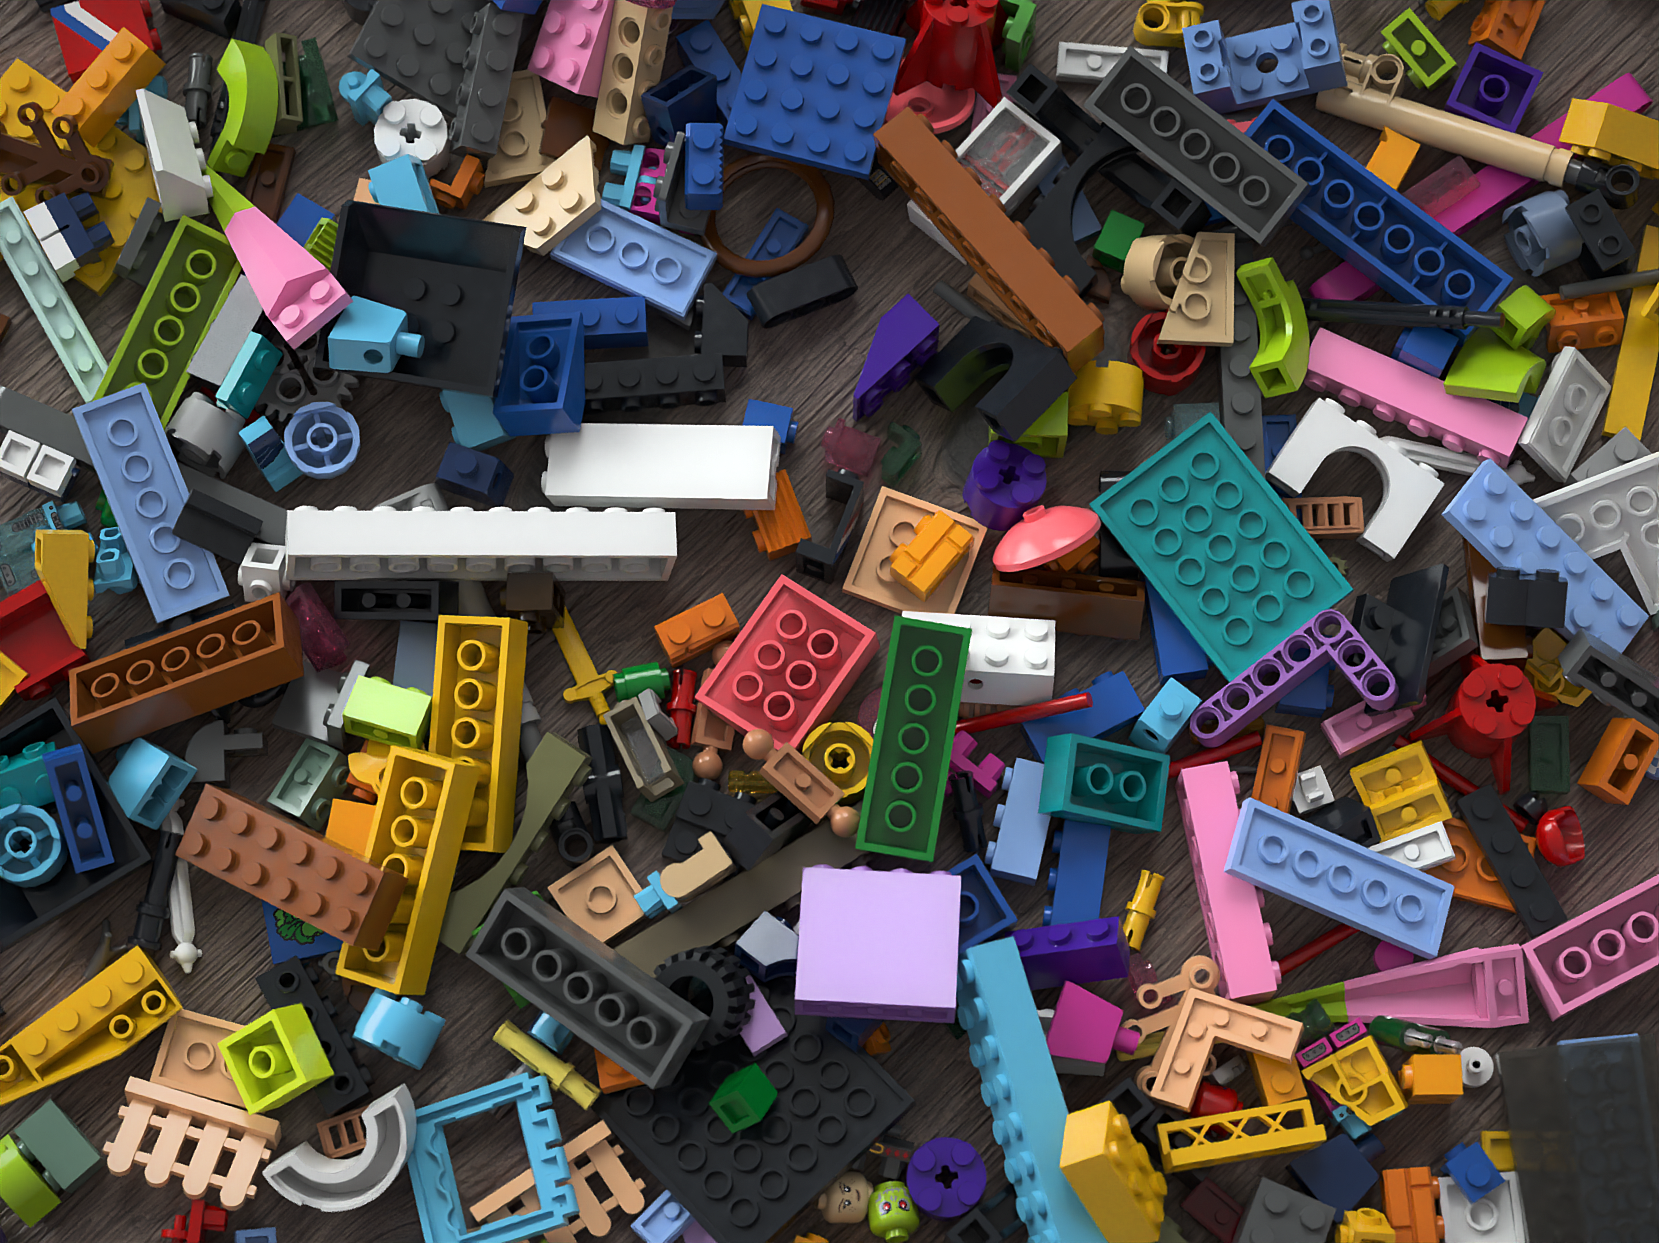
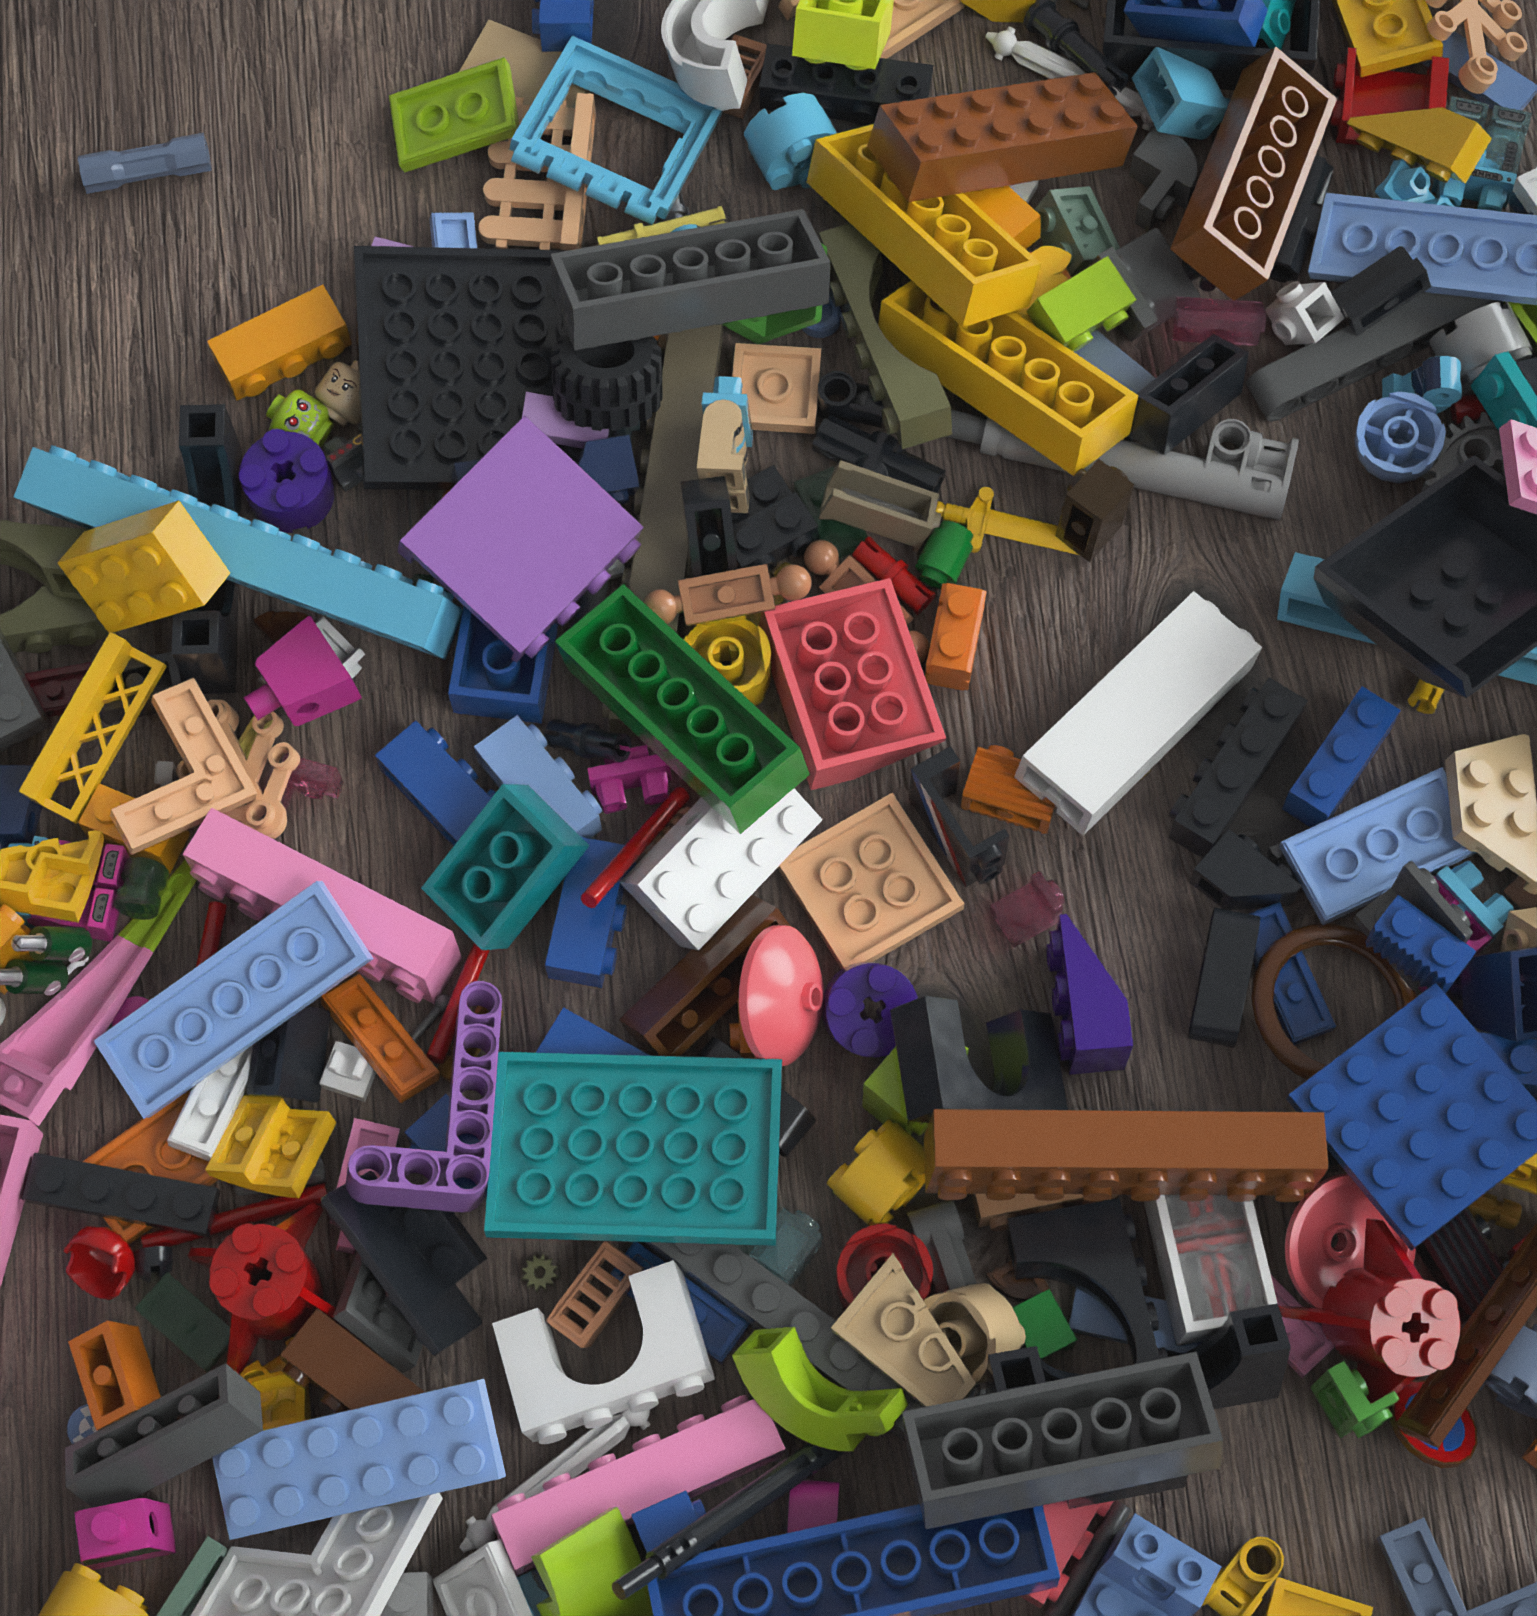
camera: 130 degrees right, 5 degrees down
white brick [285,506,677,581] -> none
medium azure torso [328,296,425,373] -> none
dark blue torso [435,442,515,508] -> none
blue slope [493,311,585,437] -> none
light grey tile [638,688,678,741] -> none
green panel [709,1063,778,1134] -> none
blue brick [742,399,799,454] -> none
clear green bracket [881,421,922,488] -> none
light orange brick [889,510,974,602] -> none
dark purple brick [1004,916,1130,990] -> none
white tile [1056,42,1169,84] -> none
yellow pin [1123,870,1165,951] -> none
medium azure torso [1128,678,1202,754] -> none
red head [1183,1082,1243,1138] -> none
black brick [1484,566,1568,628] -> none
none -> dark grey piece [906,1200,977,1294]

